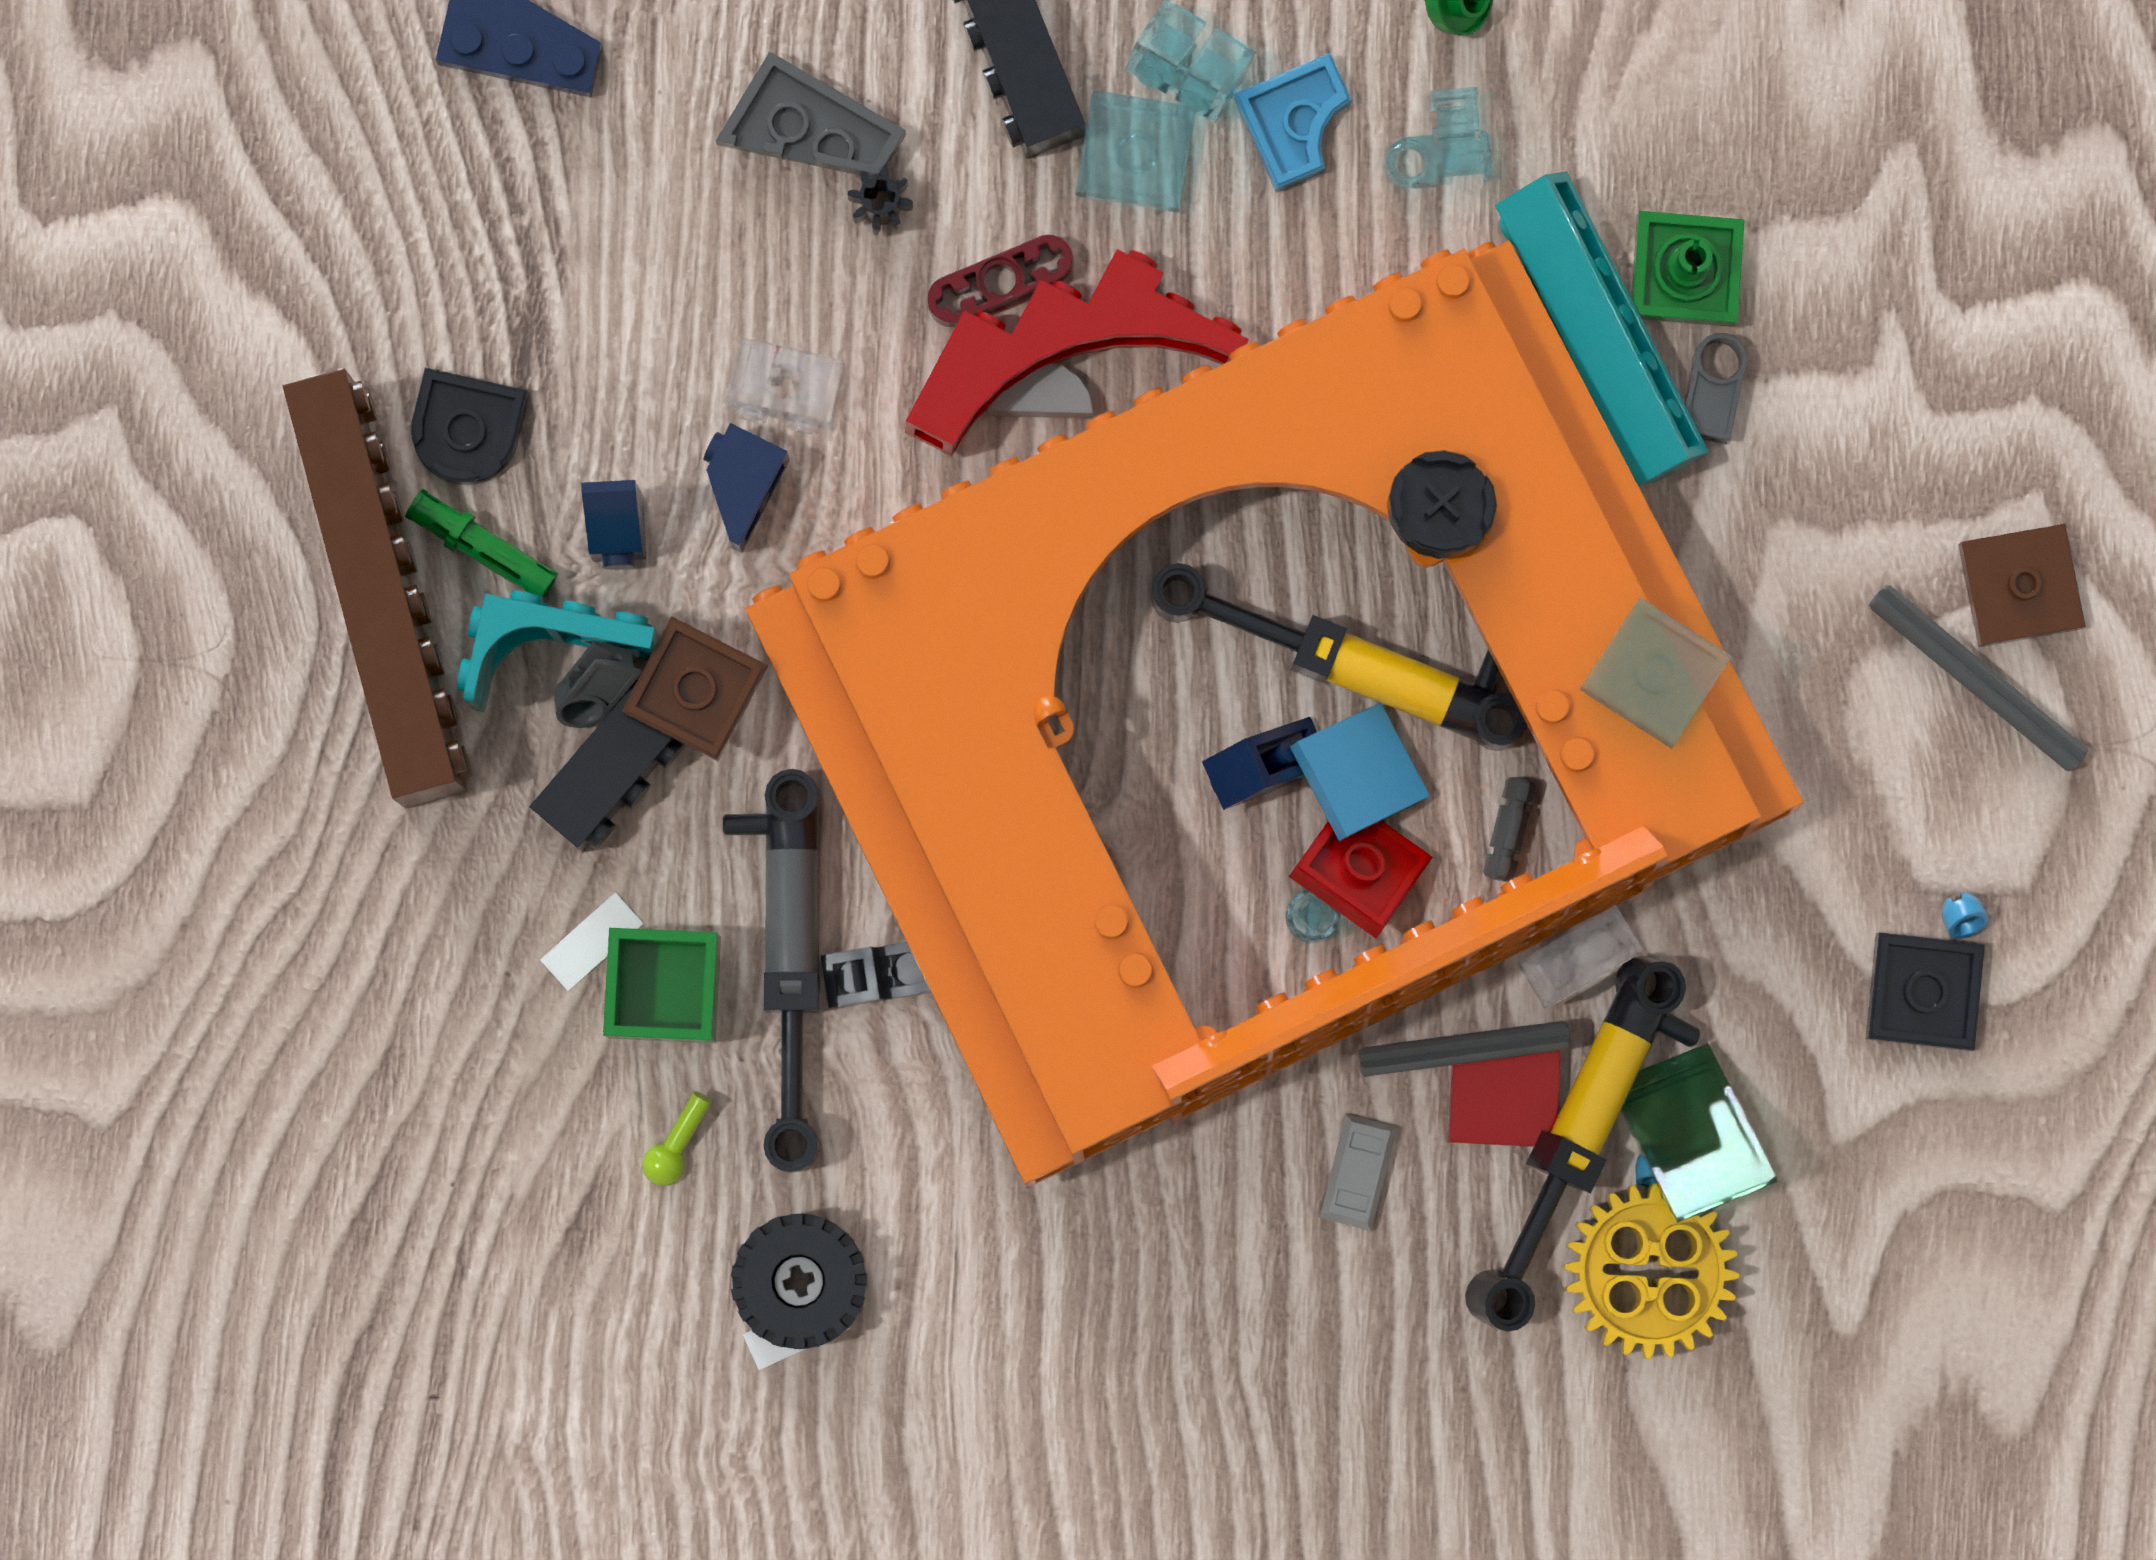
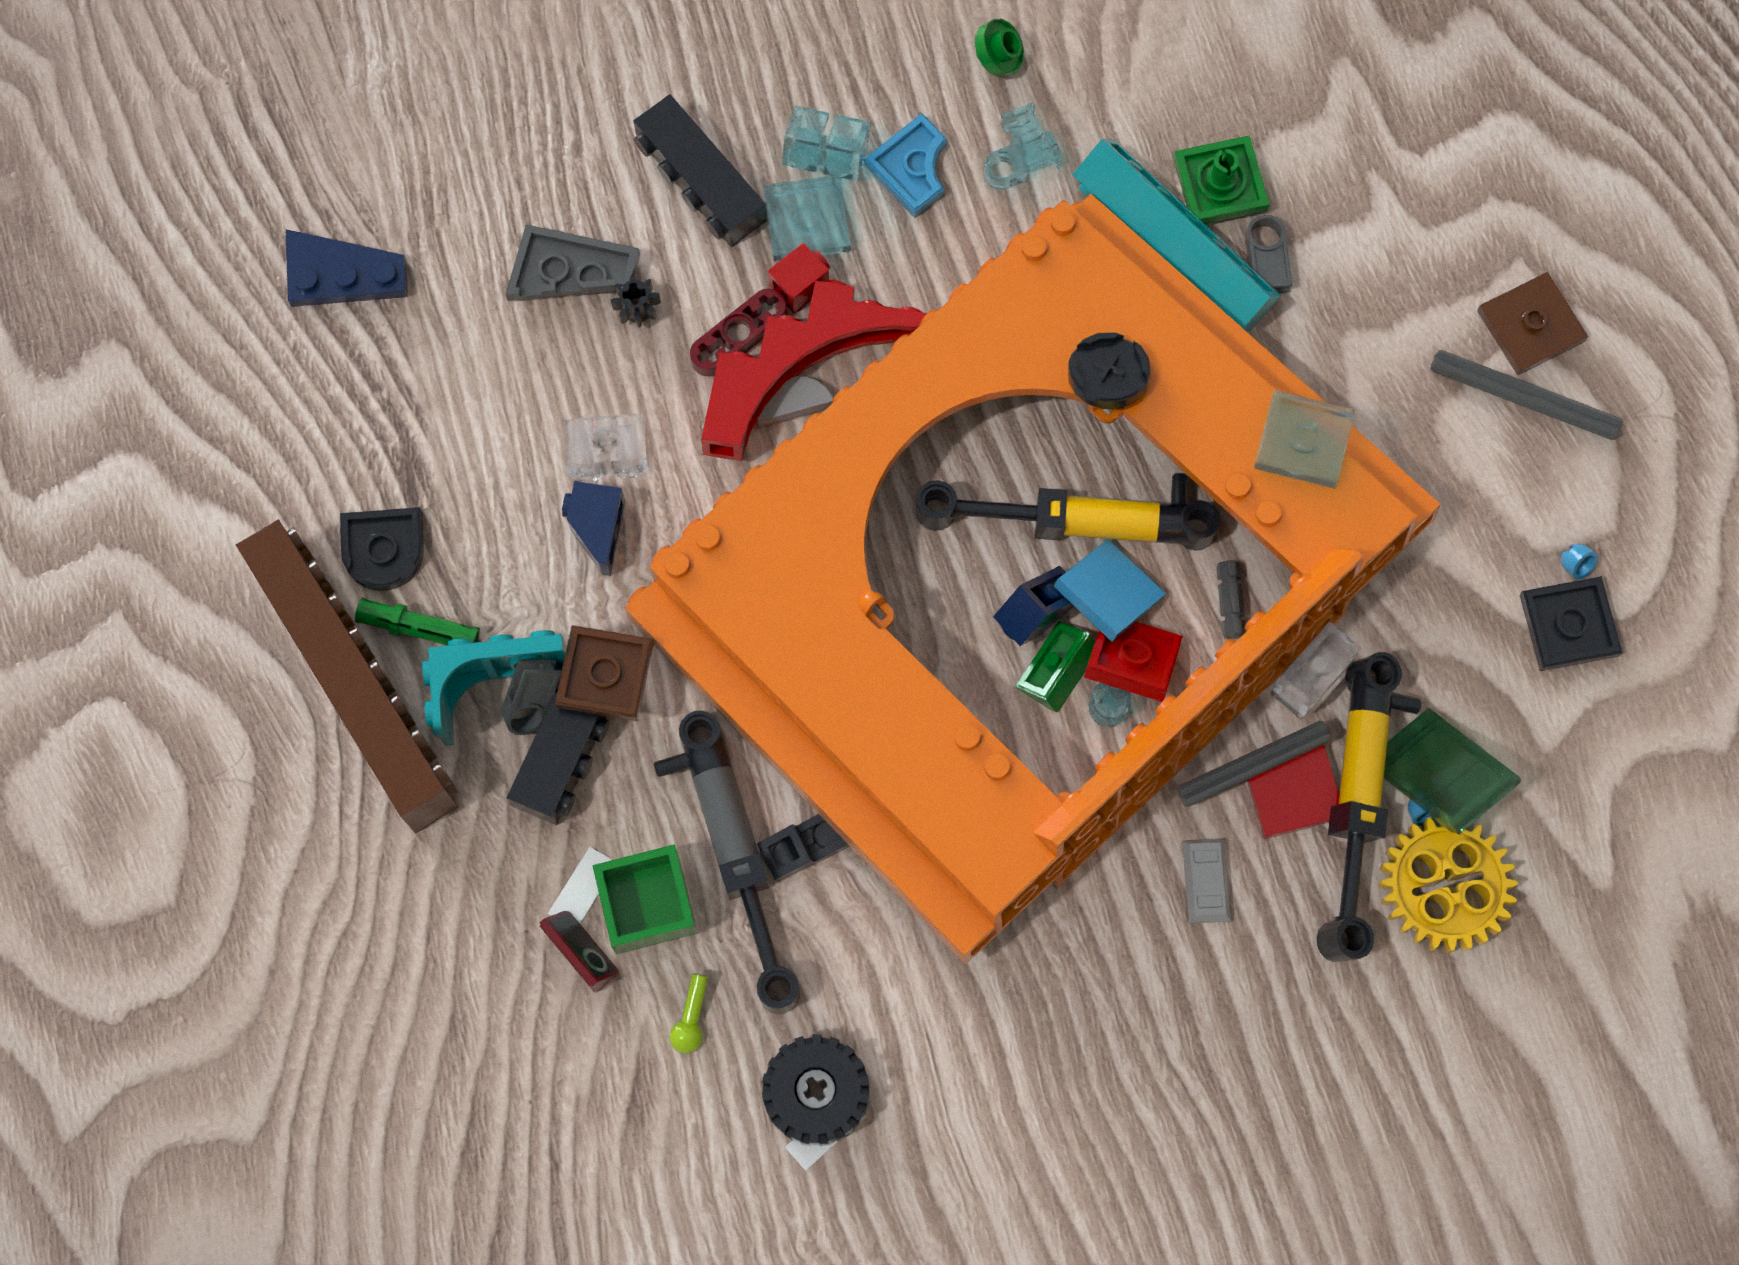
camera: 10 degrees left, 10 degrees down
dark blue slope [581,480,647,570] -> none
none -> slope [539,911,619,992]
none -> red brick [767,242,830,314]
none -> green slope [1015,621,1095,712]

